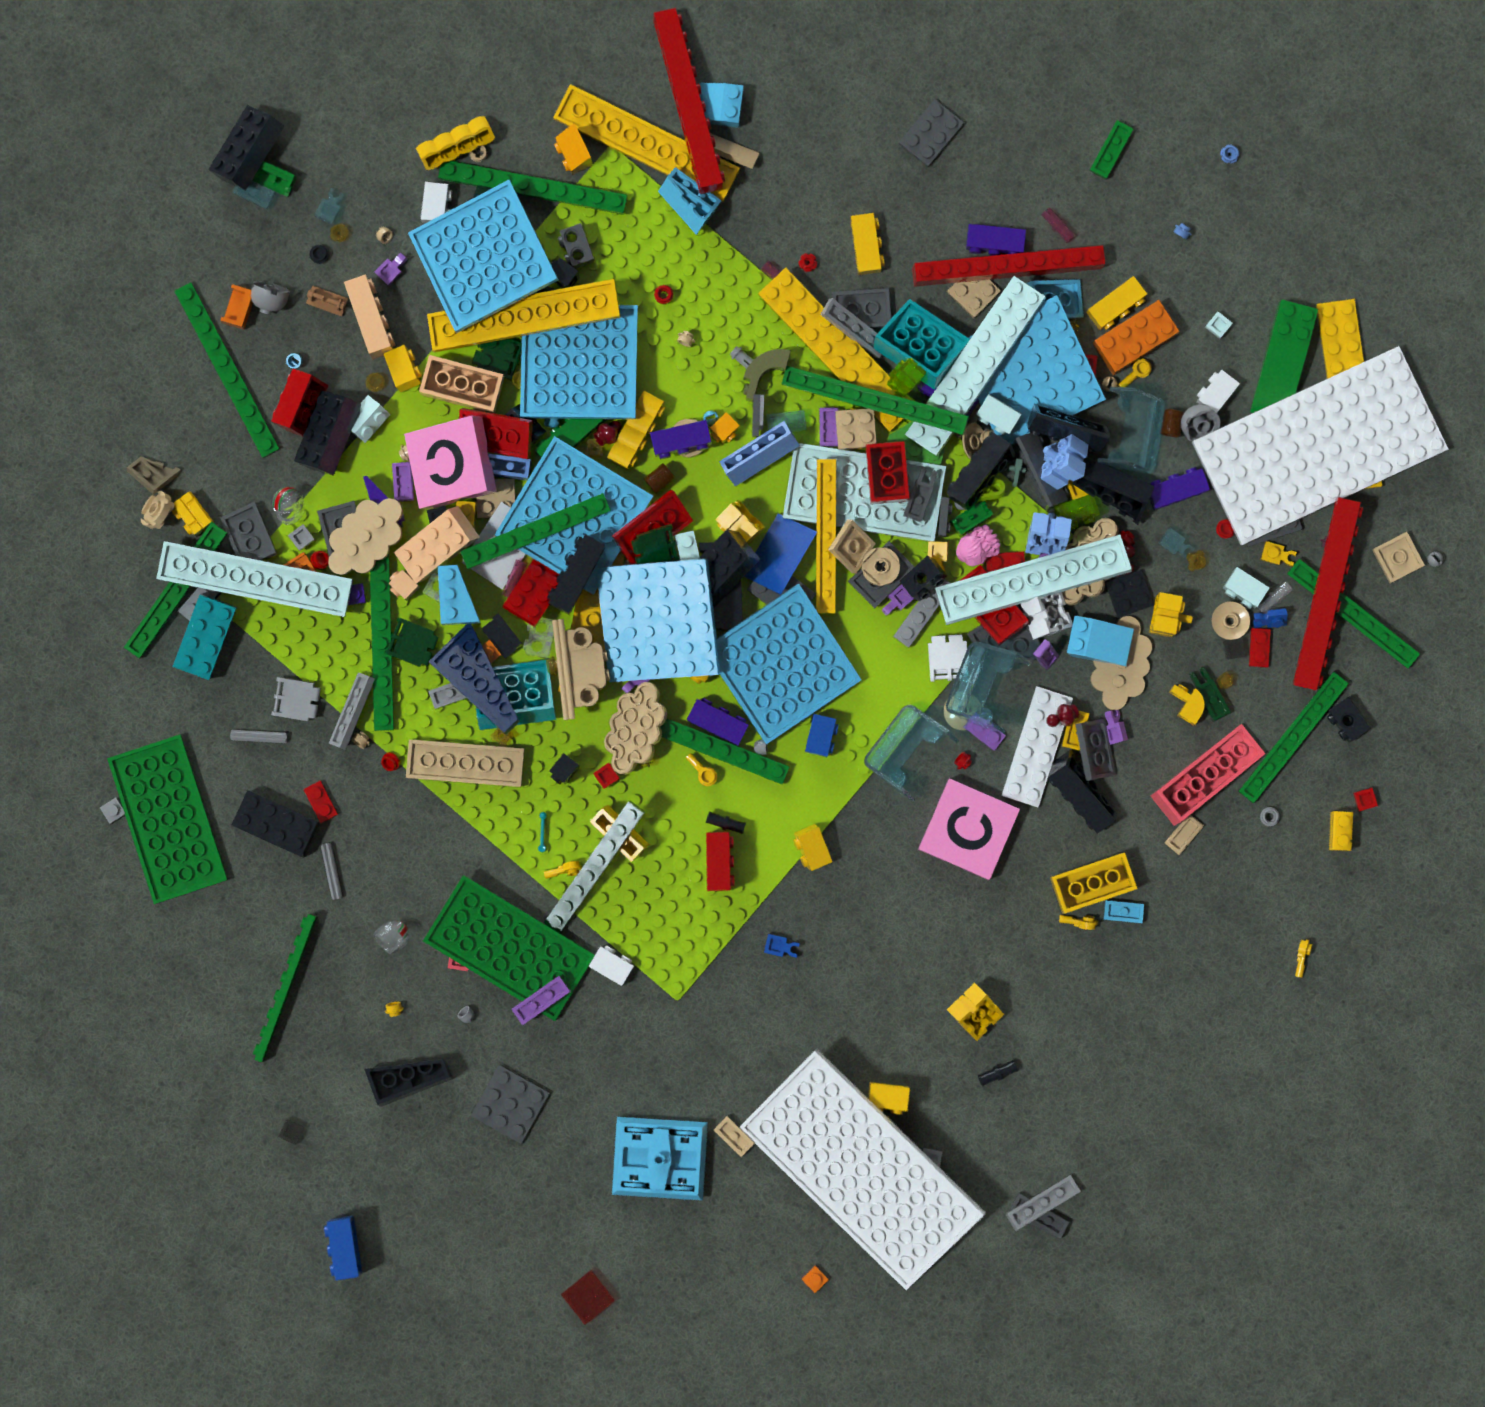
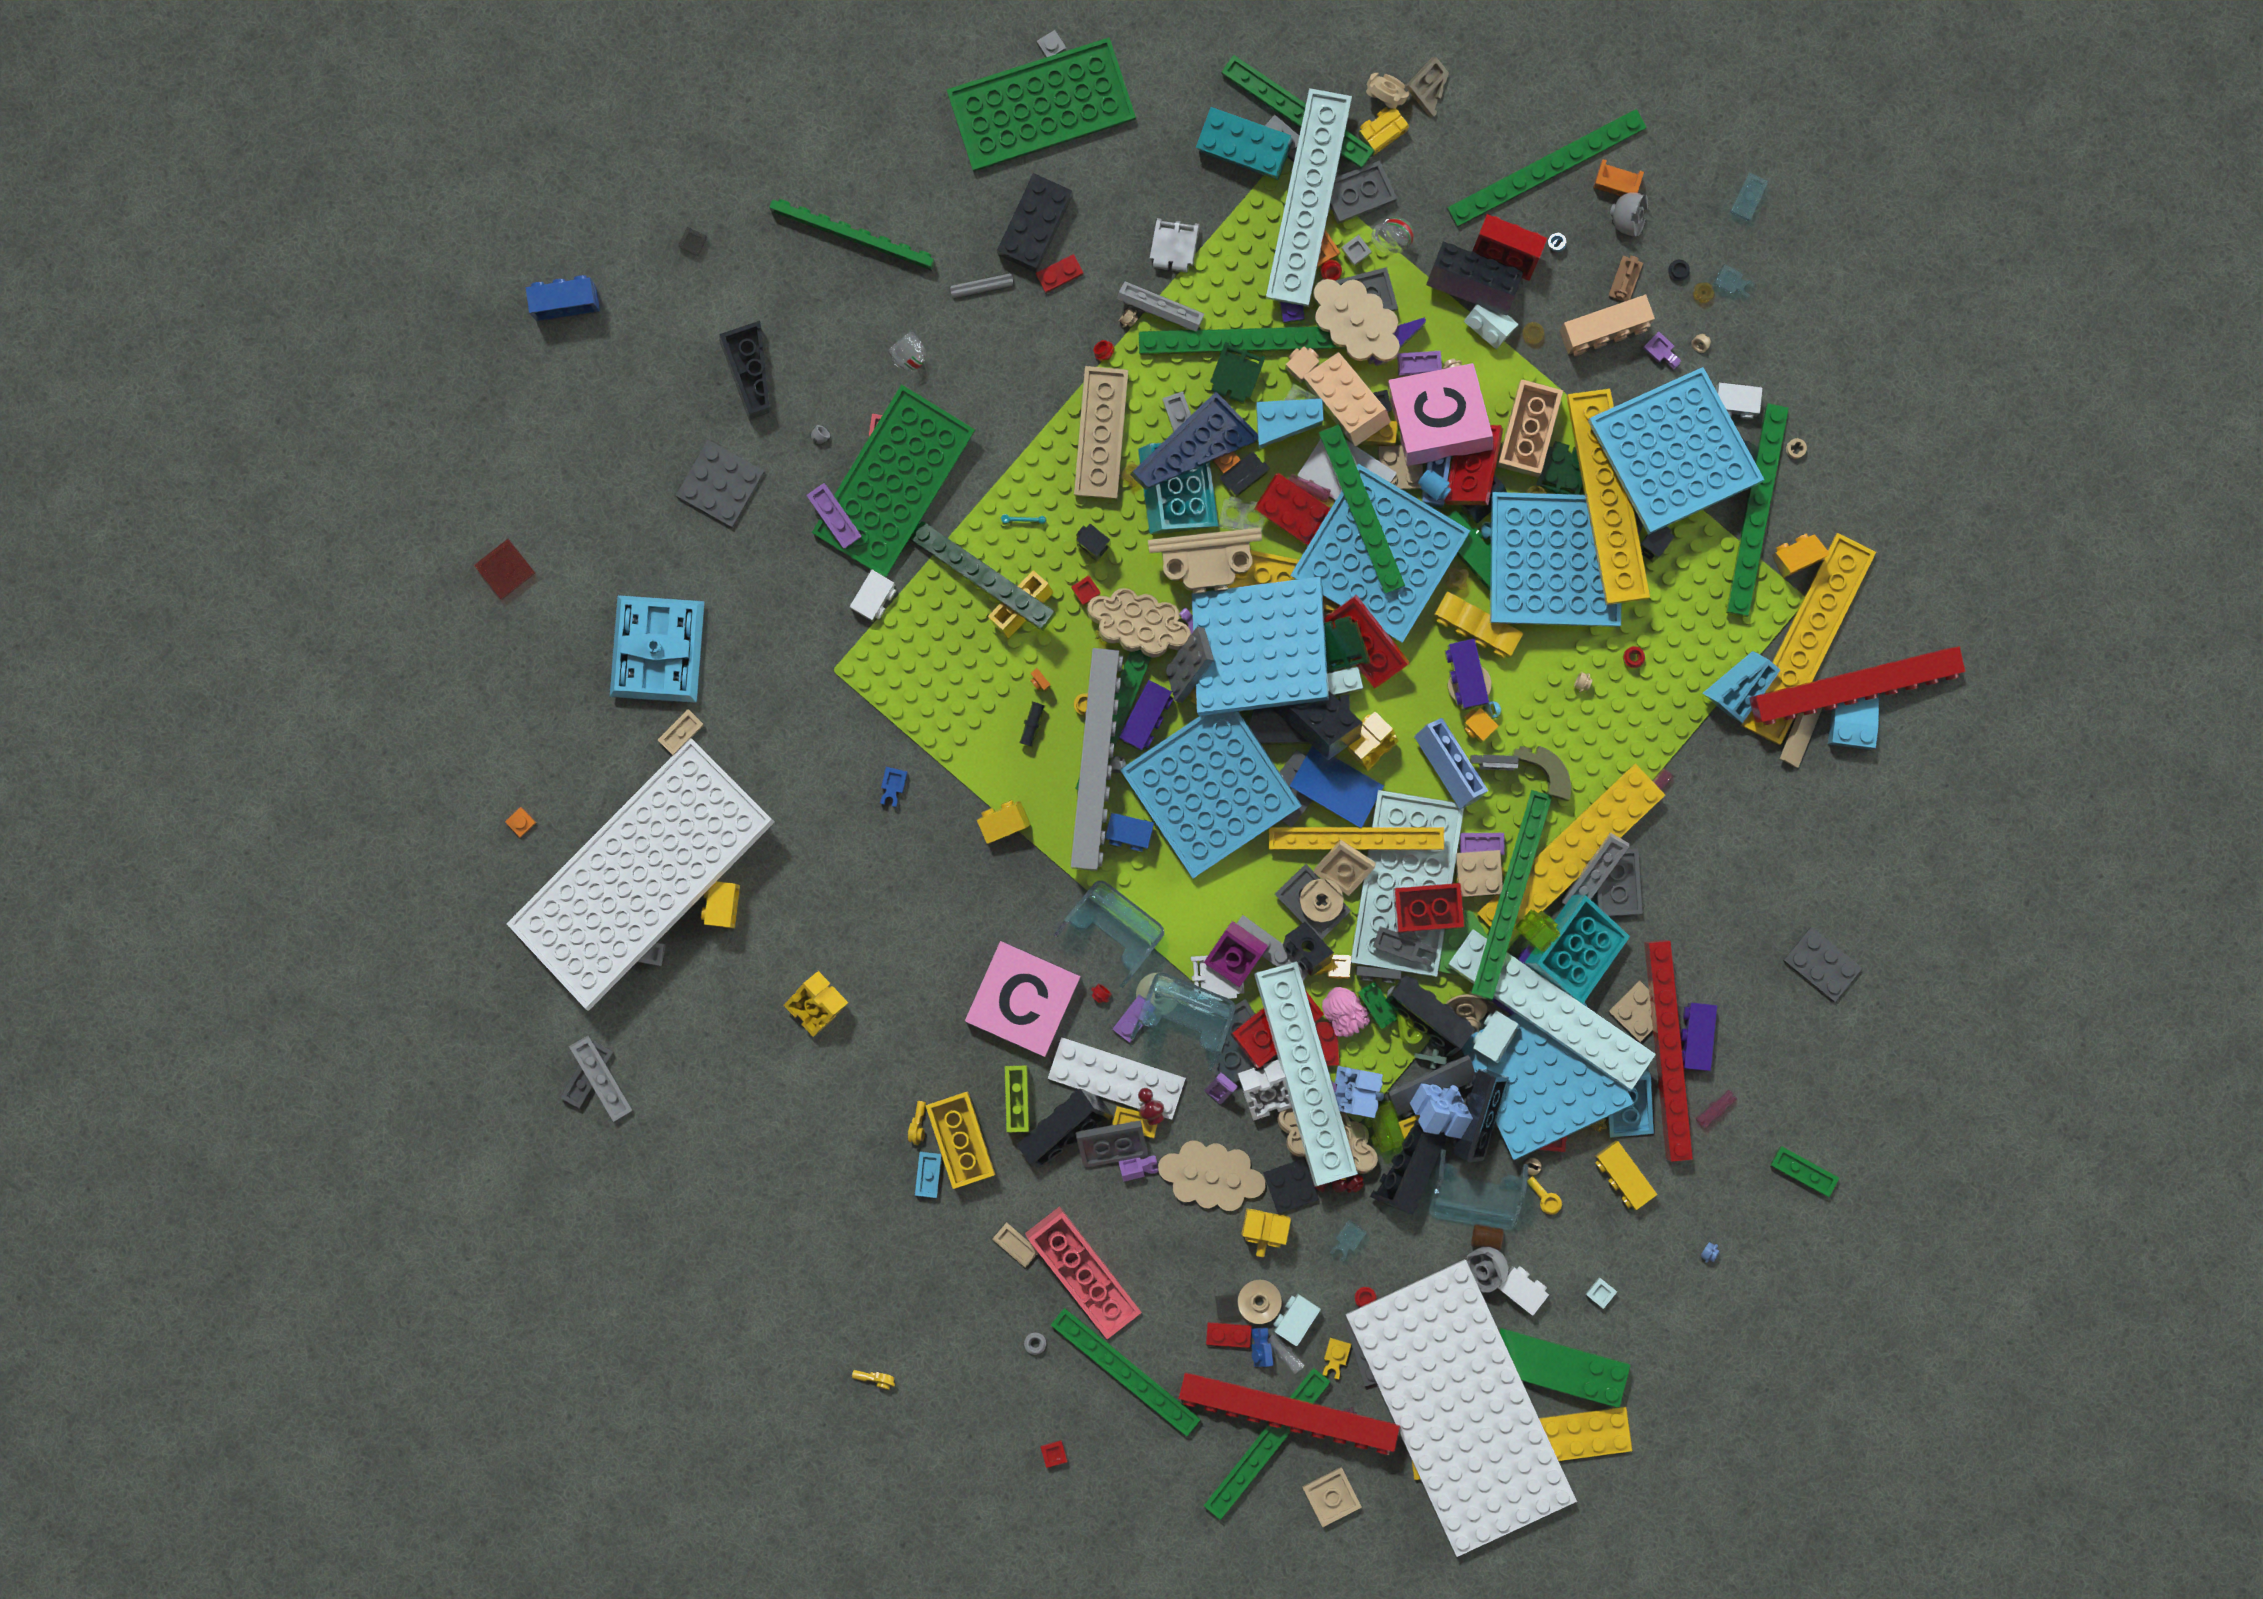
camera: 90 degrees right, 0 degrees up
black brick [208,105,284,191] -> none
light grey axle [230,730,288,743] -> none
green hinge [253,161,297,197] -> none
yellow brick [383,345,422,392] -> none
yellow plate [385,1001,404,1017] -> none
yellow brick [416,116,495,170] -> none
yellow plate [544,861,582,879] -> none
clear yellow plate [546,656,558,675] -> none
black brick [547,534,606,615] -> none
dark grey brick [558,223,594,269] -> none
dark red animal [593,421,622,446] -> none
reddish brown piece [644,463,675,494] -> none
red brick [706,832,734,891] -> none
light grey pin [729,346,754,370] -> none
clear light blue plate [766,410,807,432] -> none
red plate [798,253,817,272] -> none
yellow brick [850,213,884,275] -> none
medium lavender plate [881,584,914,616] -> none
black pin [977,1060,1018,1087] -> none
medium azure slope [1067,616,1134,667] -> none
orange brick [1093,300,1180,375] -> none
dark purple brick [1149,467,1210,510] -> none
yellow brick [1169,684,1204,726] -> none
clear yellow plate [1186,550,1206,571] -> none
dark green hinge [1189,667,1231,722] -> none
clear yellow plate [1216,671,1234,689] -> none
medium blue plate [1220,145,1239,163] -> none
black brick [1327,697,1370,743] -> none
yellow brick [1329,811,1353,851] -> none
light grey hinge [1427,551,1443,567] -> none
none -> lime brick [1005,1065,1029,1132]
none -> orange plate [1030,668,1051,692]
none -> light grey piece [1071,648,1123,871]
none -> dark grey plate [1166,627,1214,703]
none -> magenta slope [1204,921,1268,988]
none -> dark azure brick [1418,470,1451,501]

